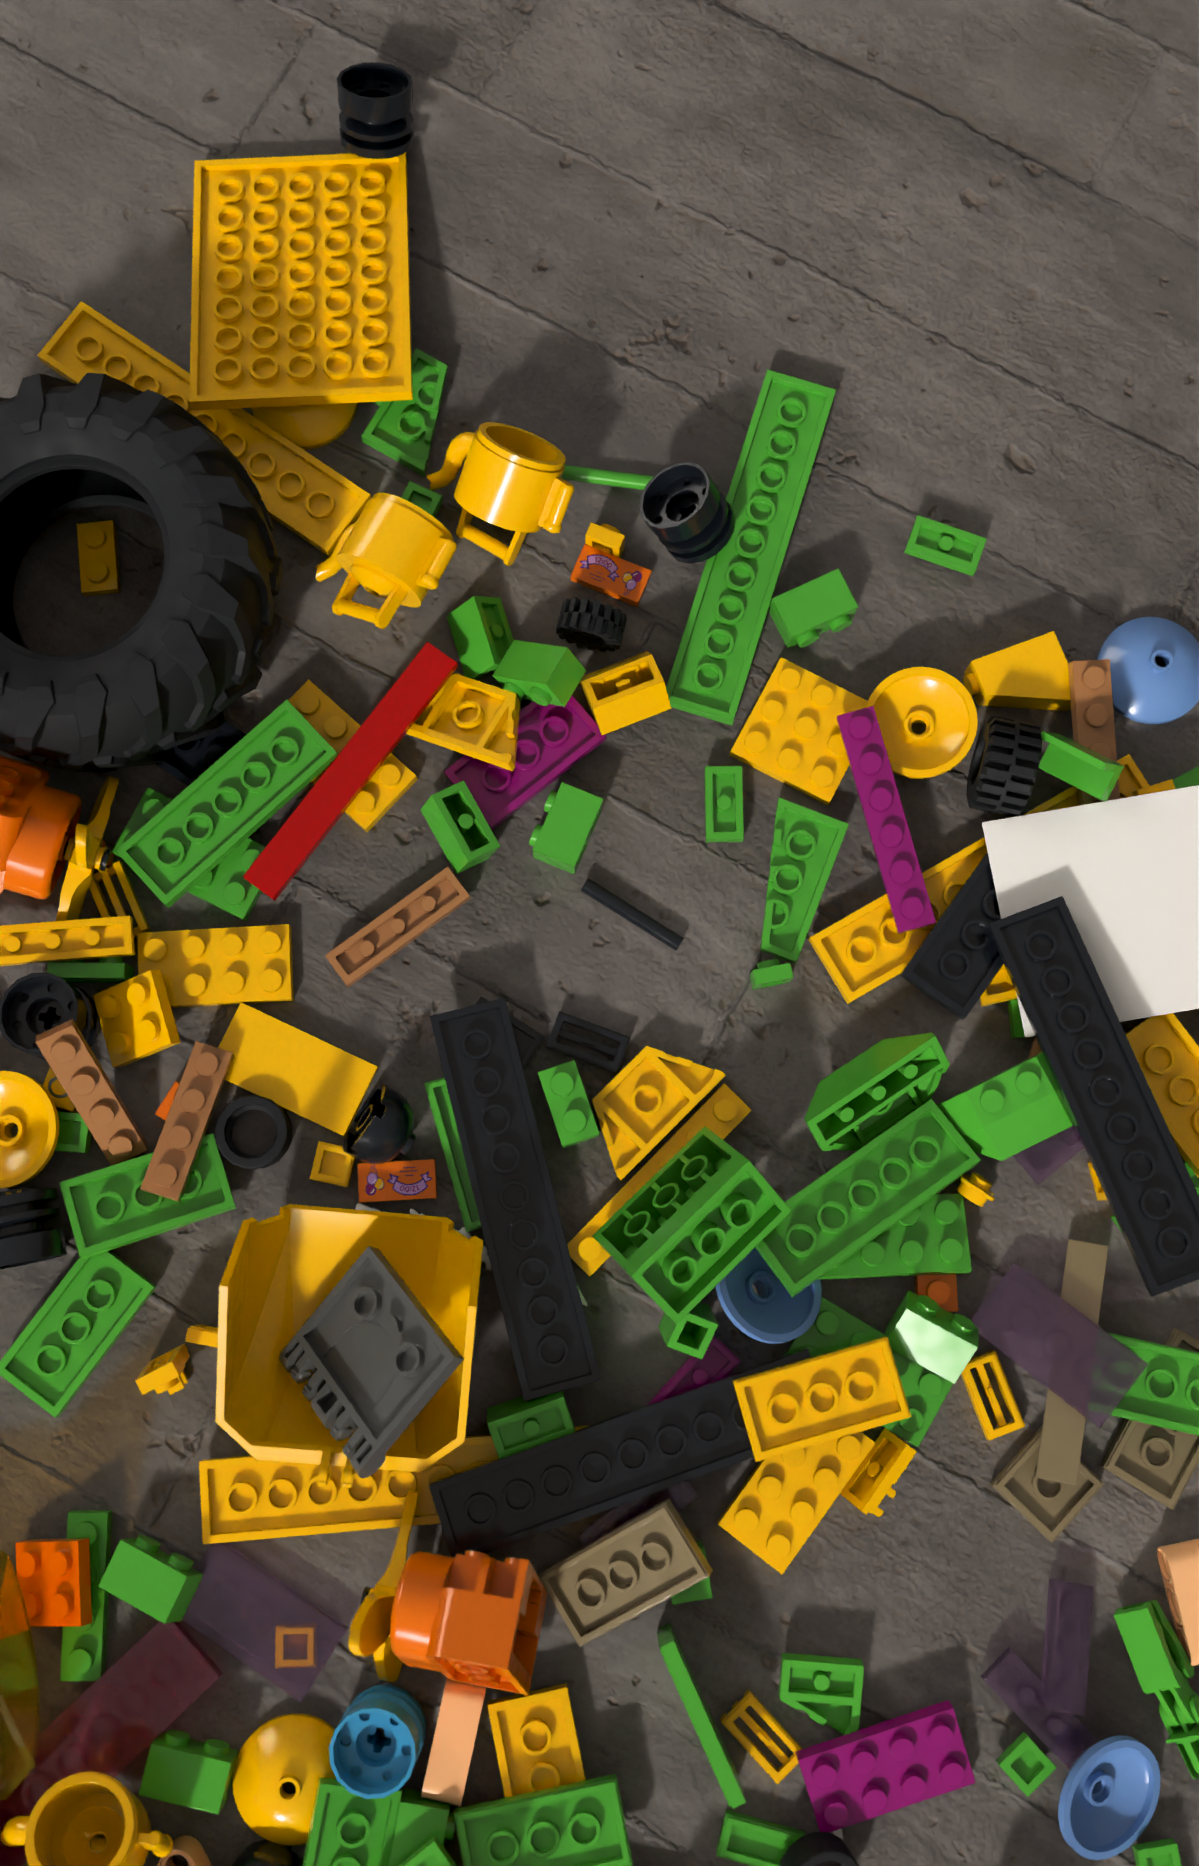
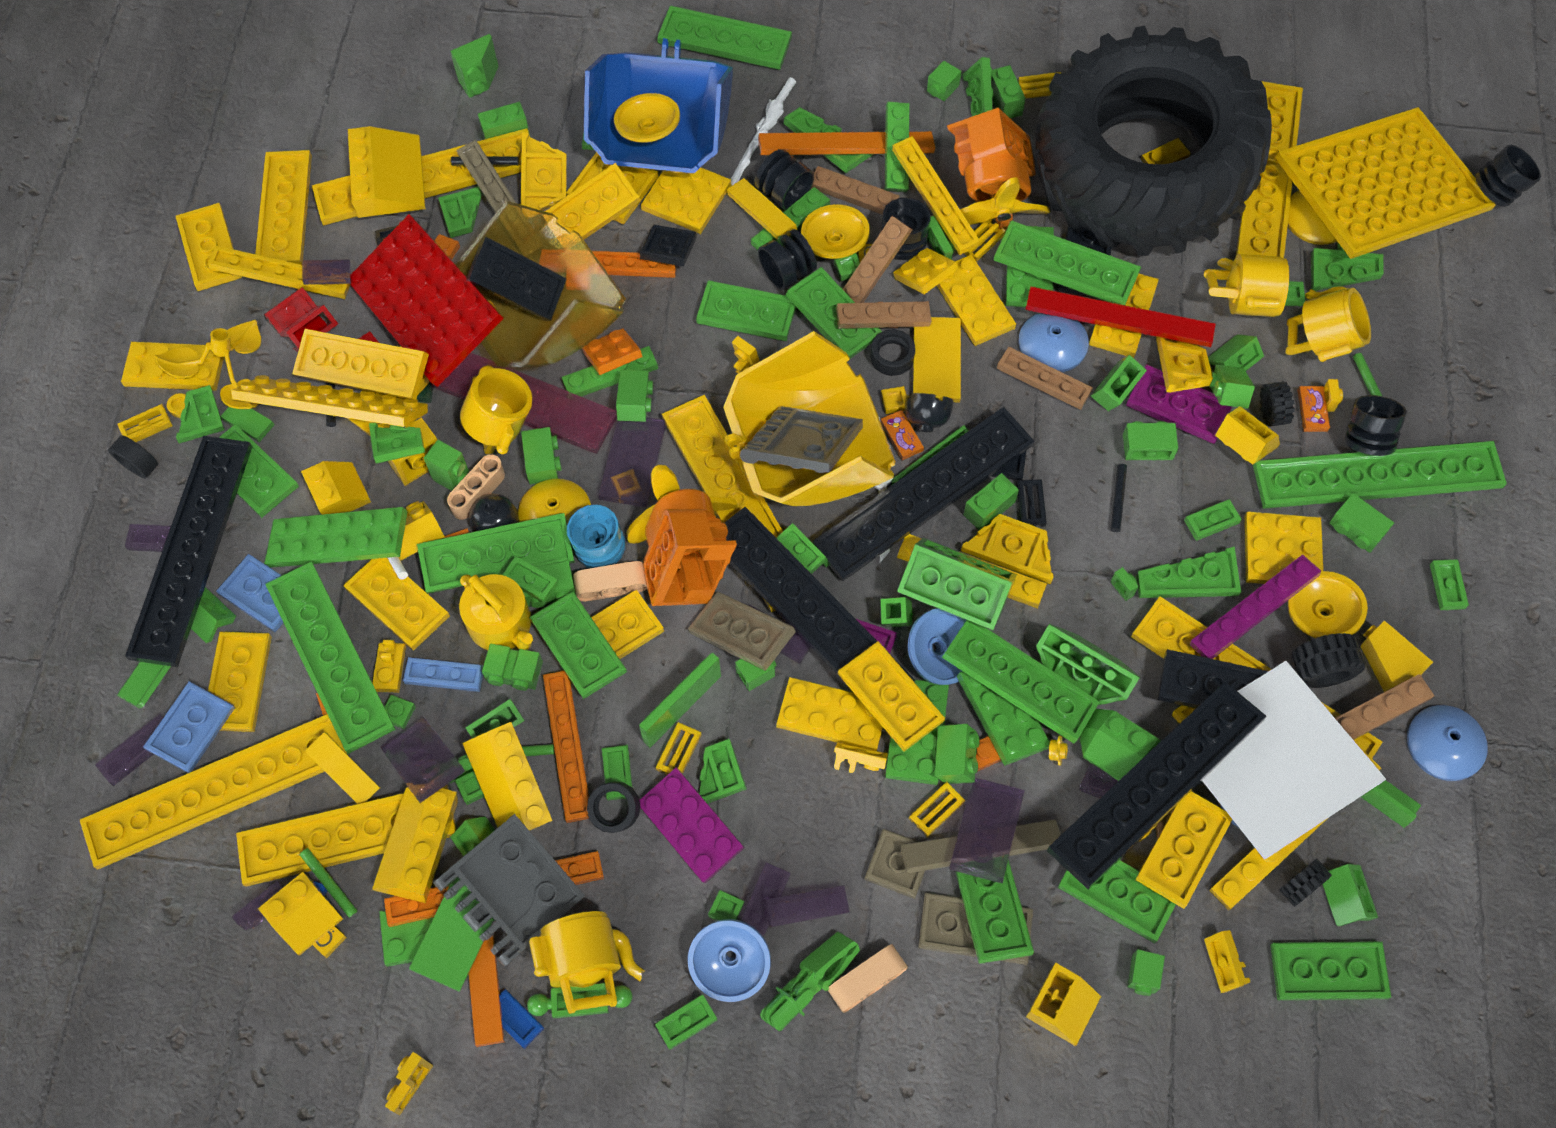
camera: 70 degrees right, 15 degrees down
bright green panel [1039,731,1124,801] -> none
none -> medium blue dish [1018,313,1089,372]

